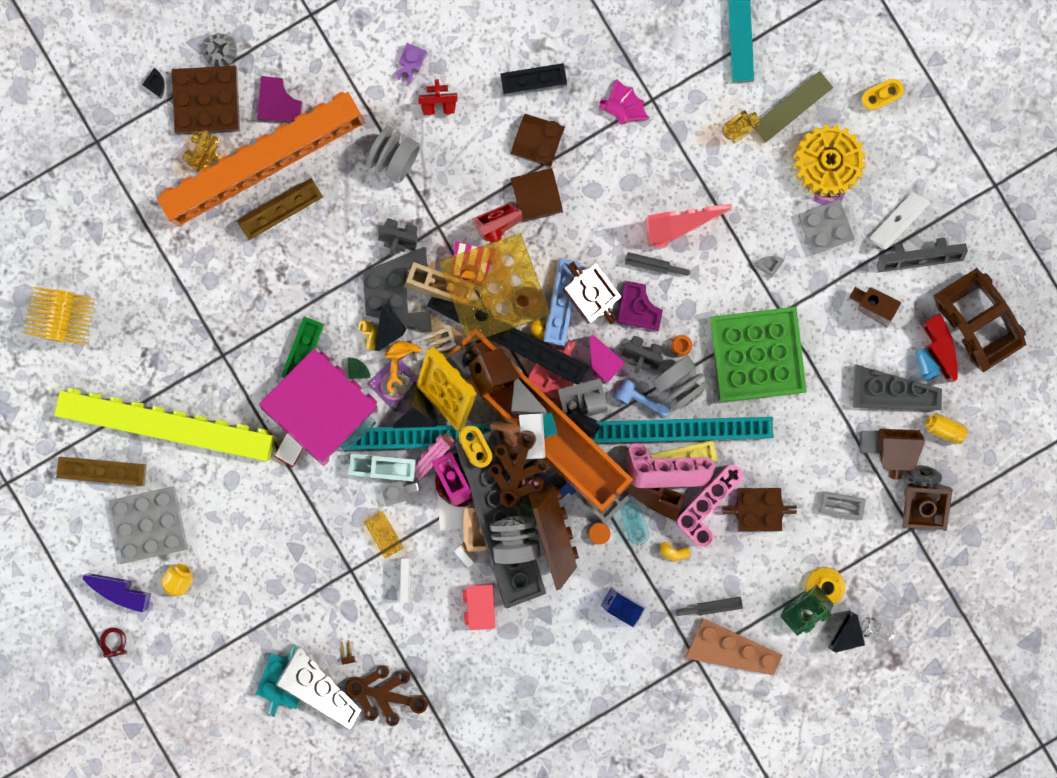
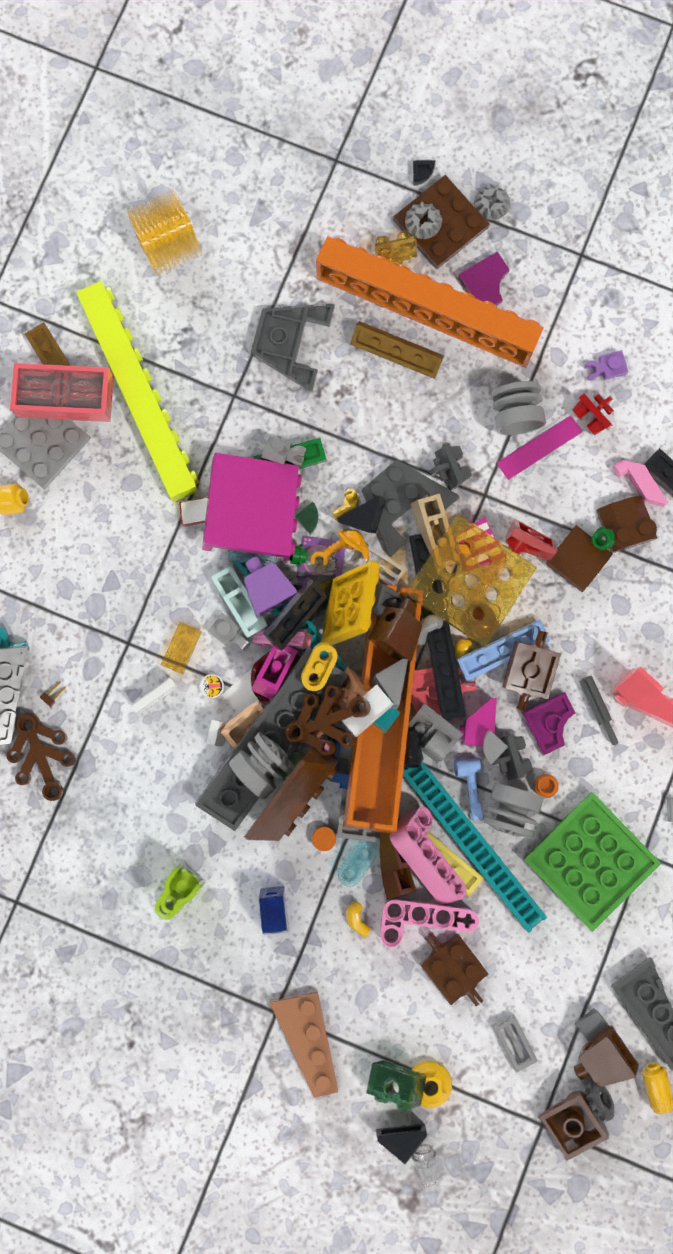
camera: 50 degrees right, 5 degrees down
coral brick [463,583,496,630] -> none
dark grey axle [676,597,743,616] -> none
none -> brick [10,363,114,422]
none -> lime piece [155,864,206,920]
none -> tile [200,674,224,699]
none -> medium lavender torso [244,556,297,619]
none -> dark grey wing [251,304,335,392]
none -> light grey plate [261,436,306,466]
none -> black plate [263,579,327,651]
none -> green plate [290,544,307,567]
none -> light grey gear [405,202,442,239]
none -> light grey arm [417,614,443,645]
none -> light grey tile [483,730,508,765]
none -> dark pink sticker [497,415,583,480]
none -> green plate [592,527,615,550]
none -> bright pink piece [612,461,668,507]

